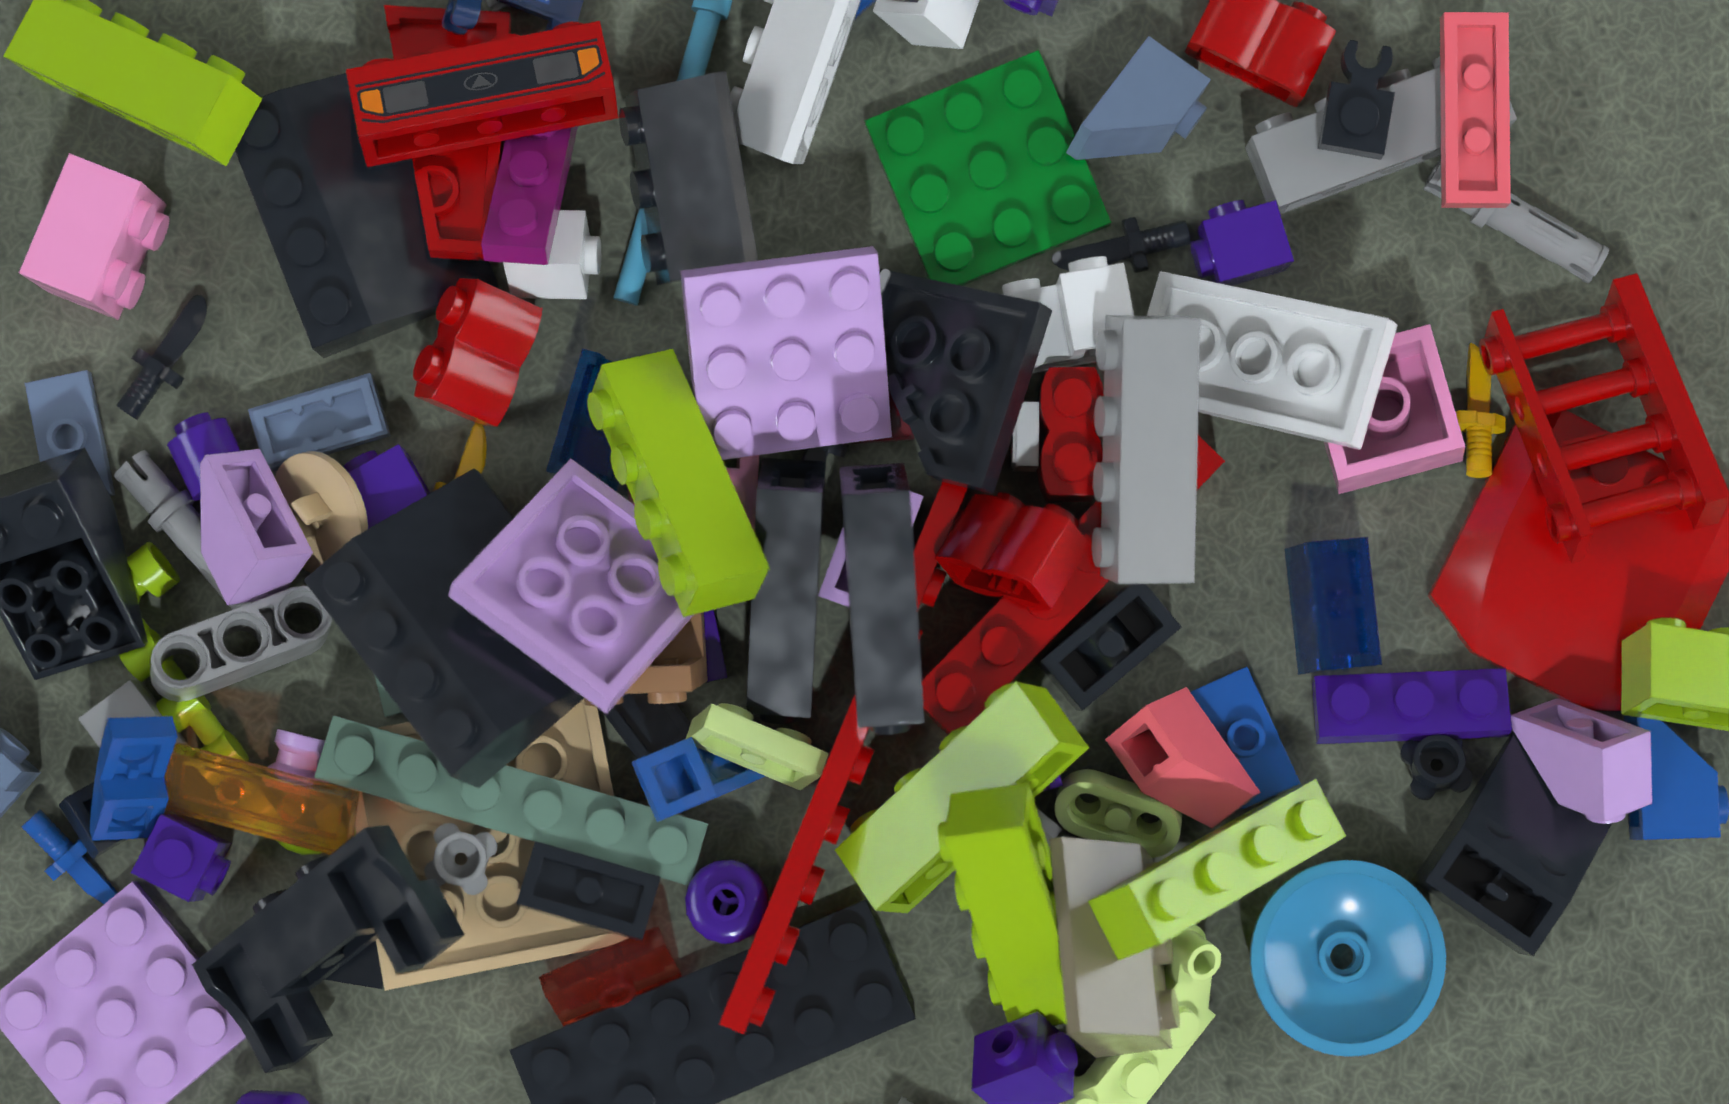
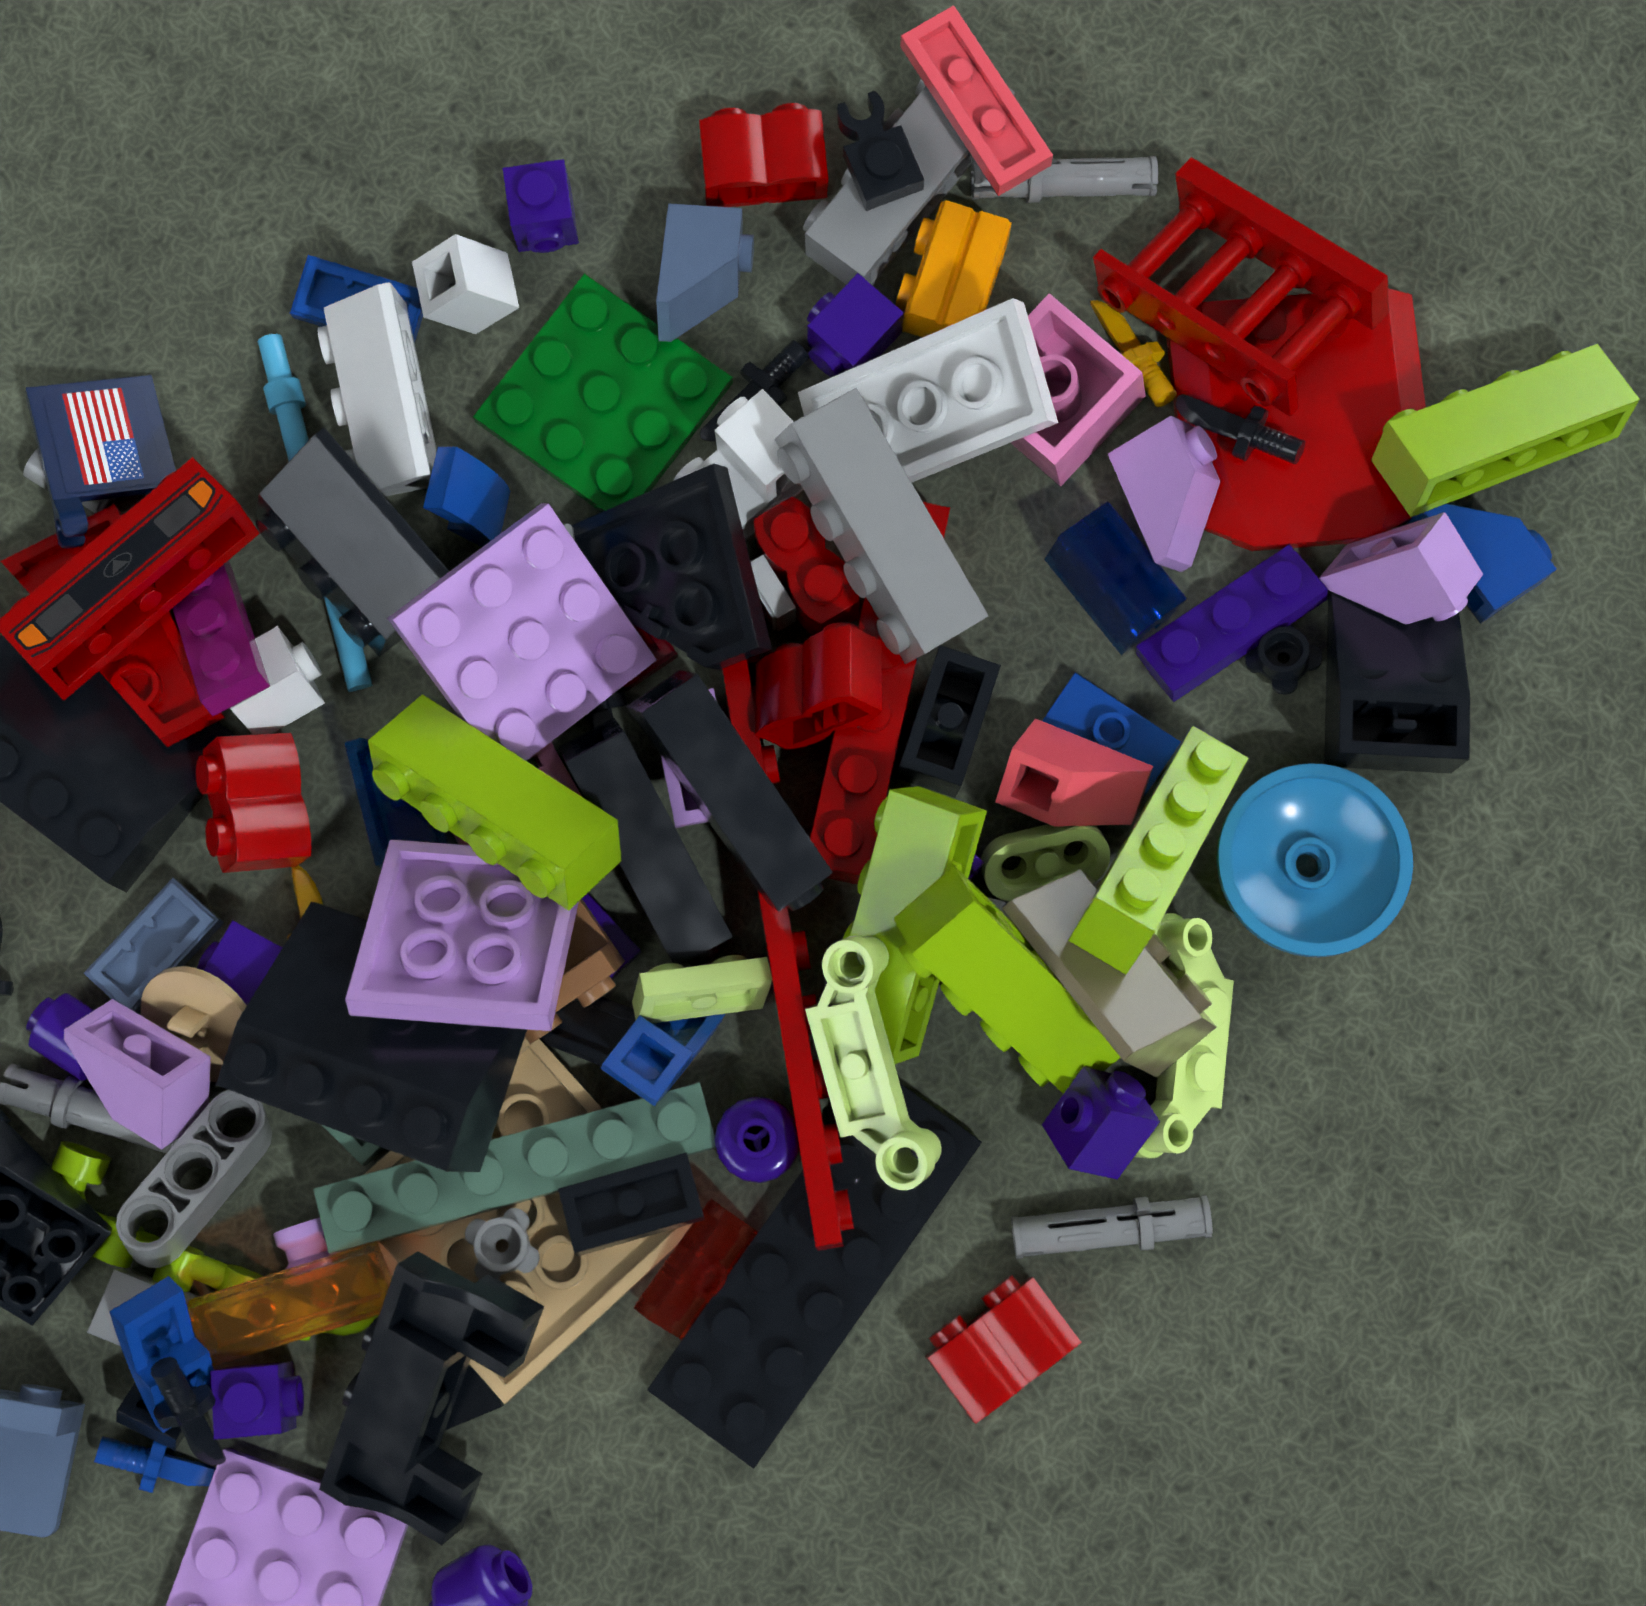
camera: 30 degrees left, 5 degrees down
none -> black piece [151,1357,226,1465]
none -> blue slope [423,447,511,547]
none -> yellowish green plate [805,936,942,1190]
none -> light orange brick [895,200,1012,337]
none -> lavender slope [1108,416,1221,572]
none -> black piece [1176,394,1305,464]

